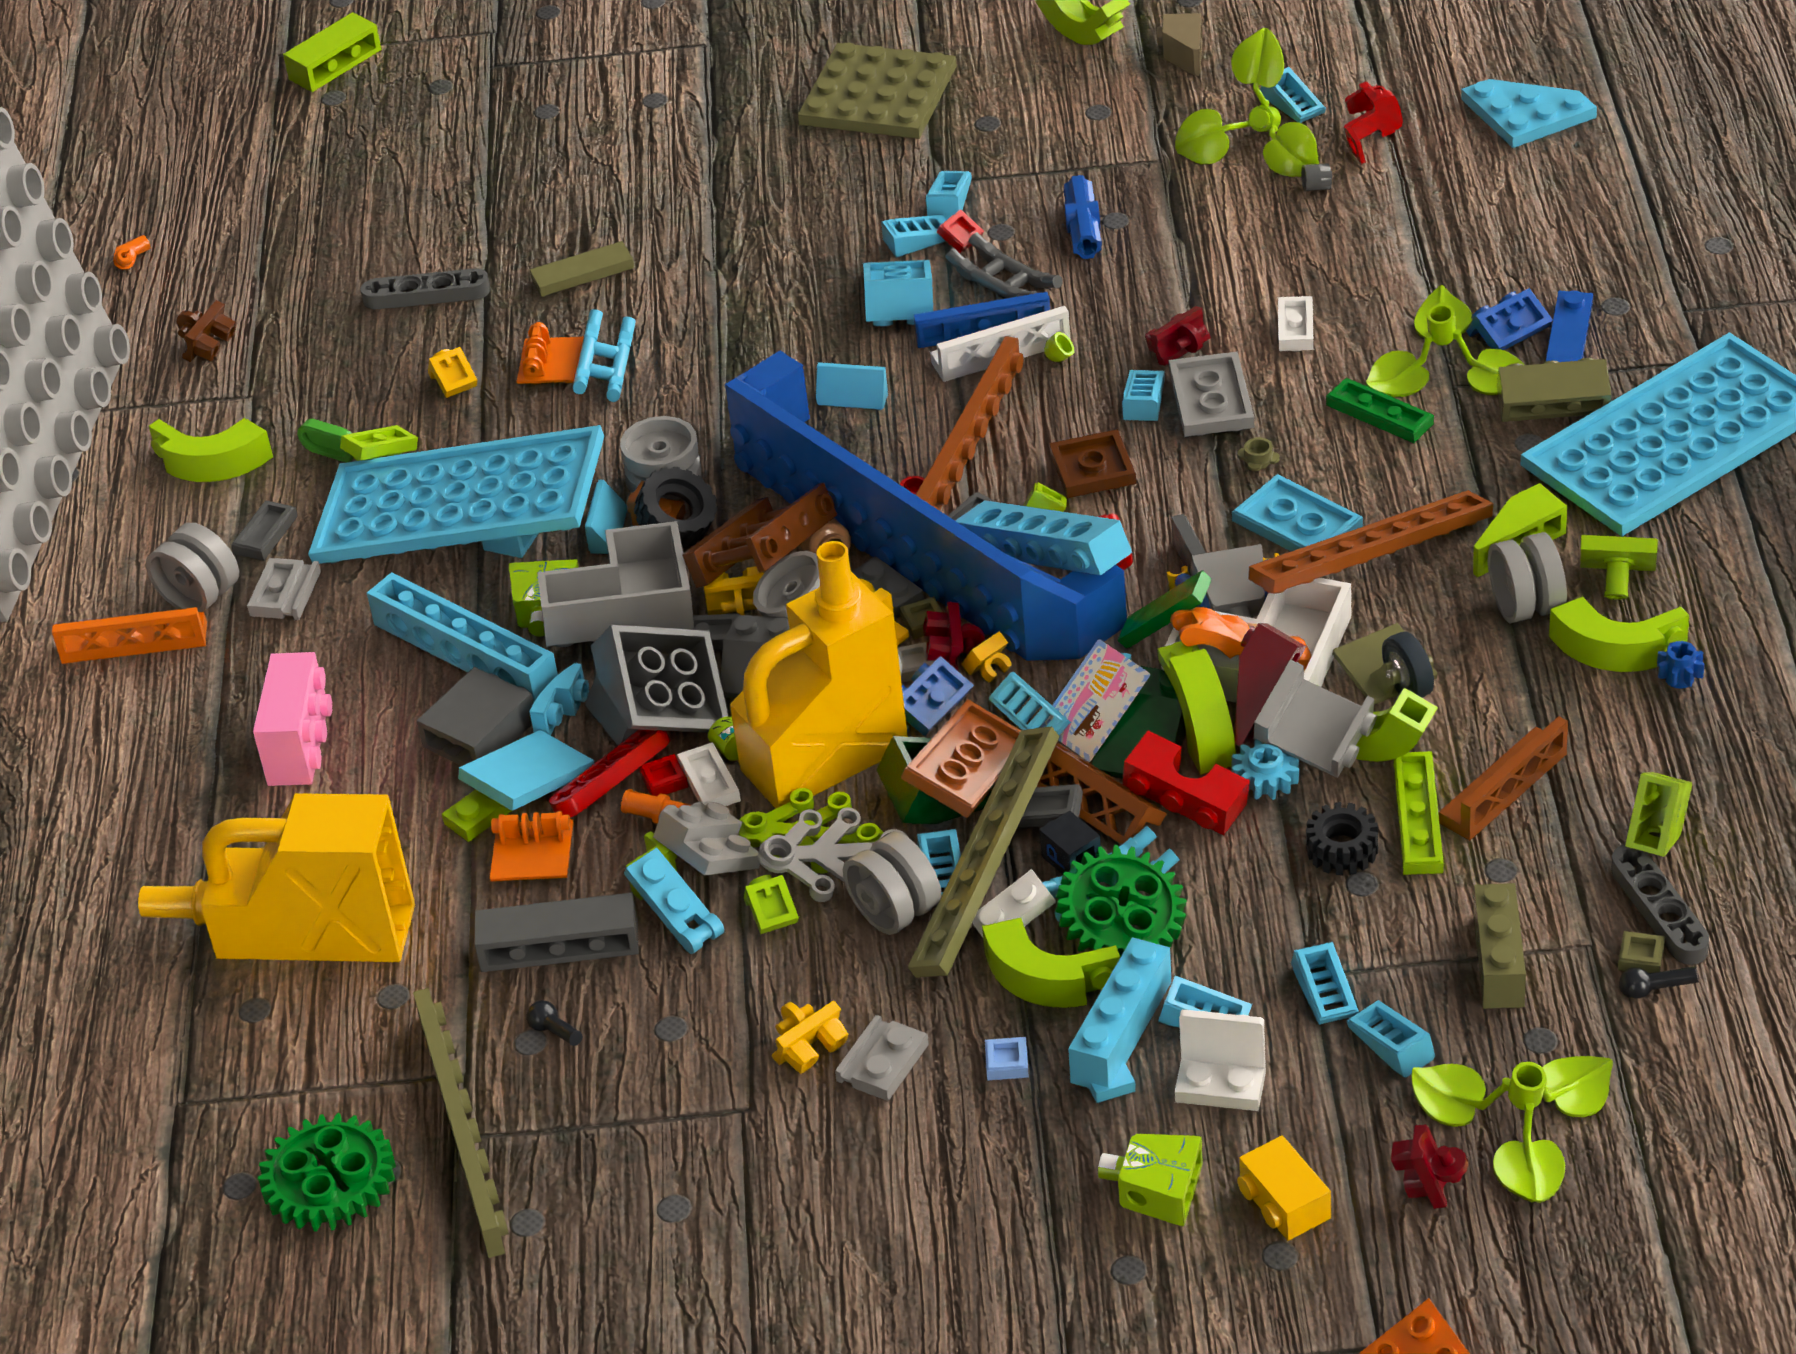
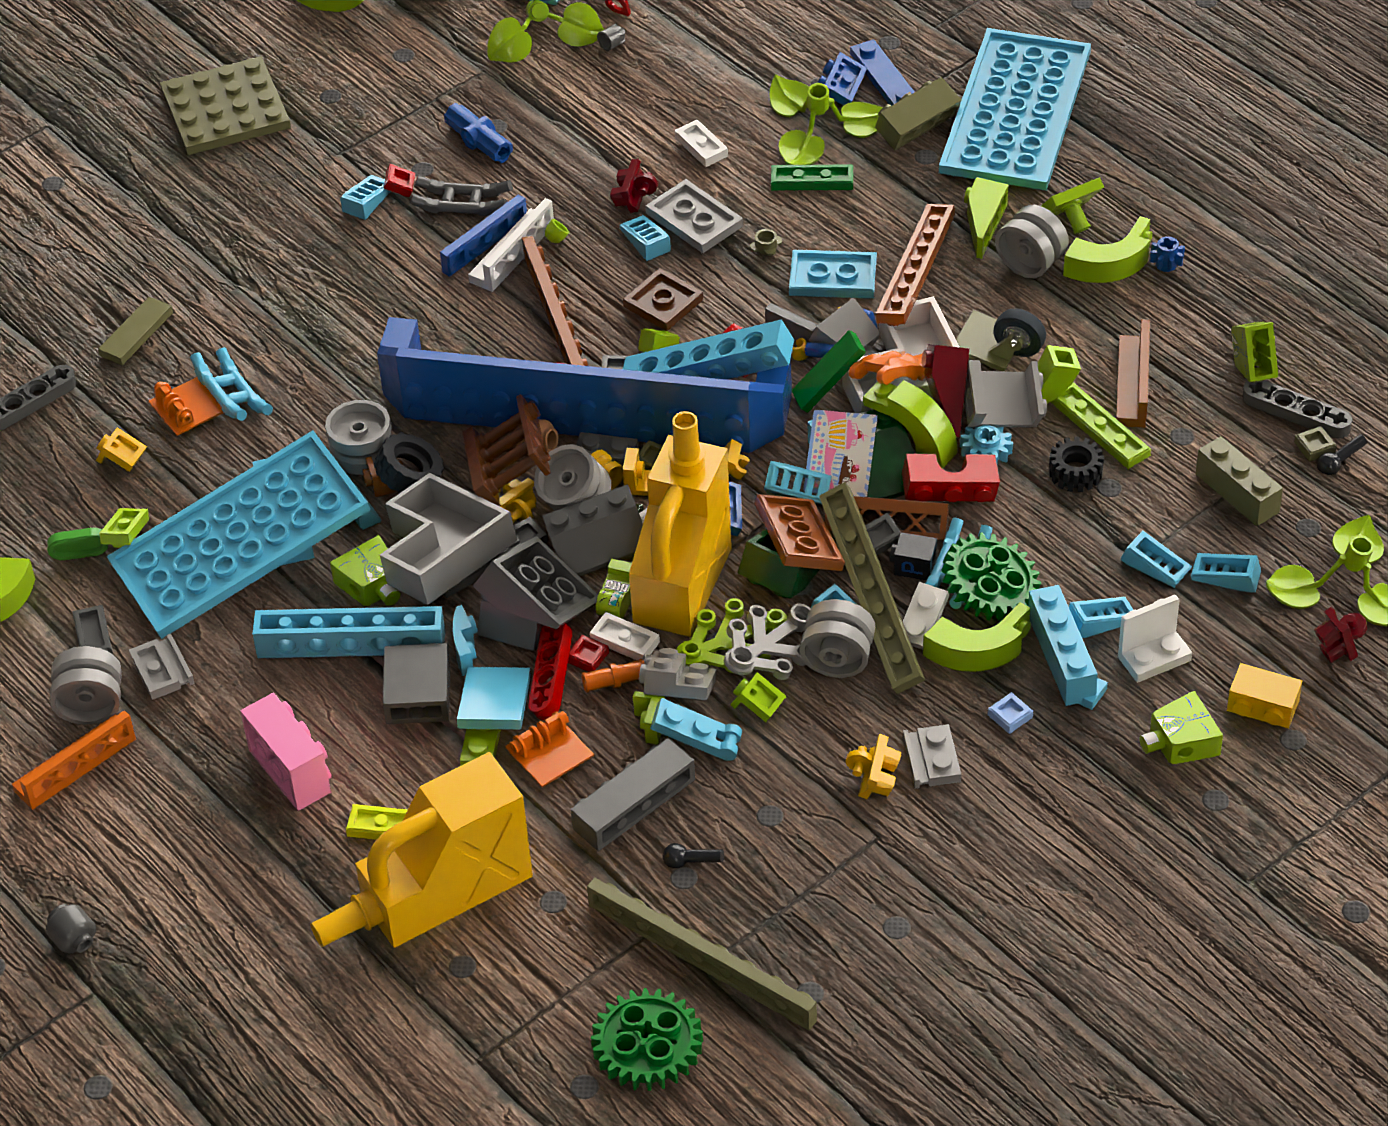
camera: 40 degrees left, 5 degrees up
medium azure slope [816,362,888,410] -> none
medium azure slope [863,260,933,326] -> none
medium azure slope [926,171,972,220] -> none

